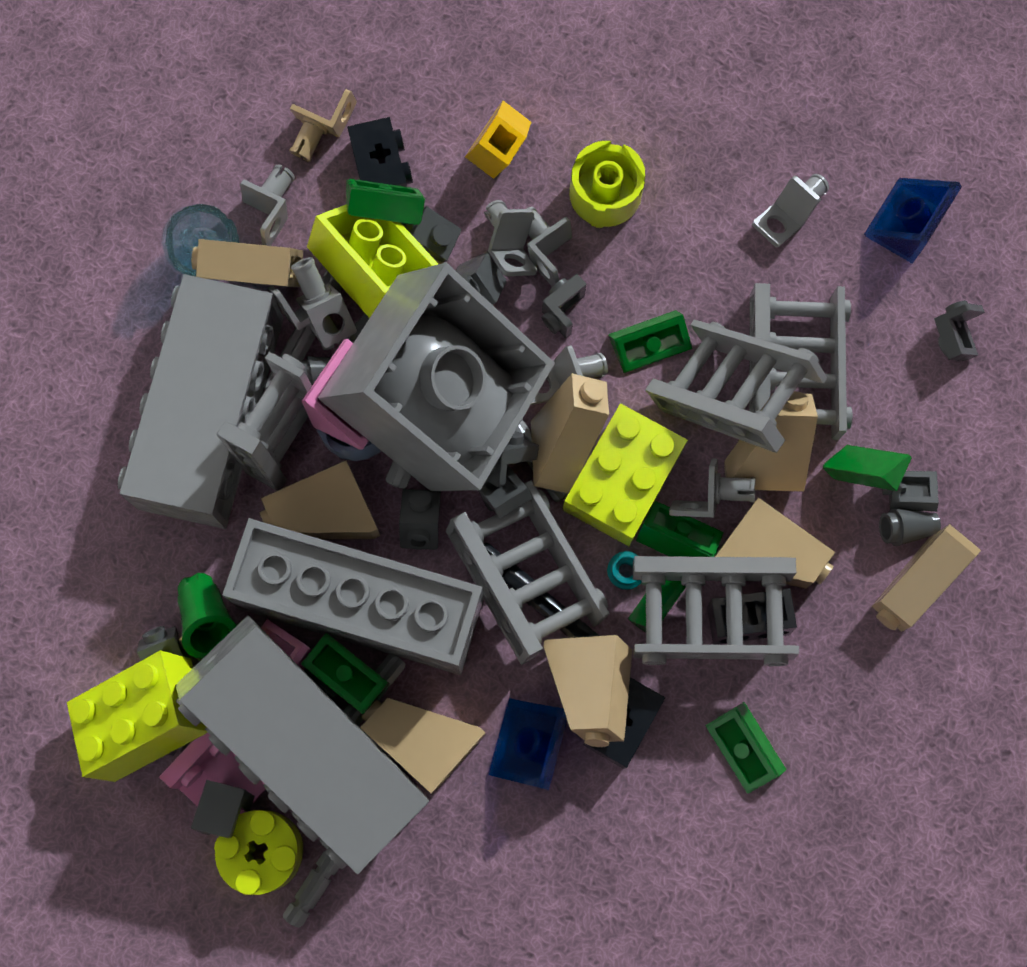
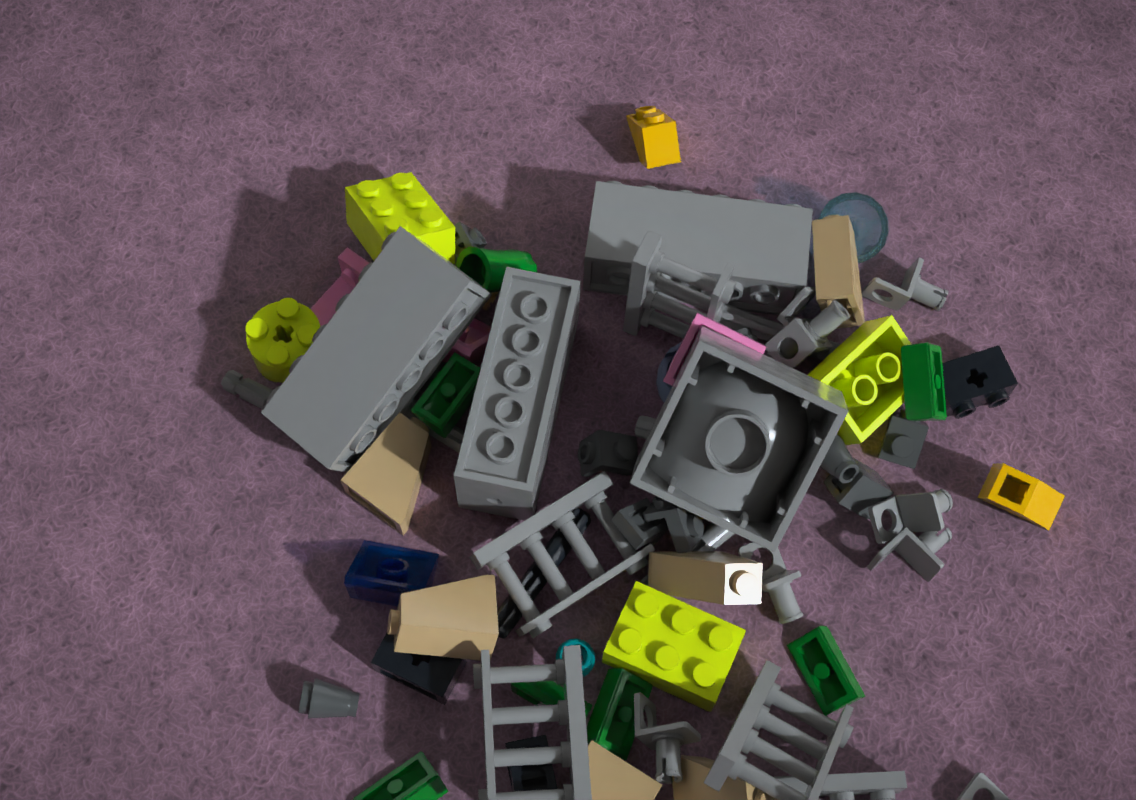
camera: 85 degrees right, 10 degrees down
dark grey panel [191,780,255,839] -> none
tan slope [259,461,380,539] -> none
tan bracket [289,89,357,162] -> none
dark grey bracket [541,274,587,339] -> none
neon yellow brick [569,141,645,228] -> none
none -> dark grey cone [298,678,360,719]
none -> yellow slope [626,106,681,169]

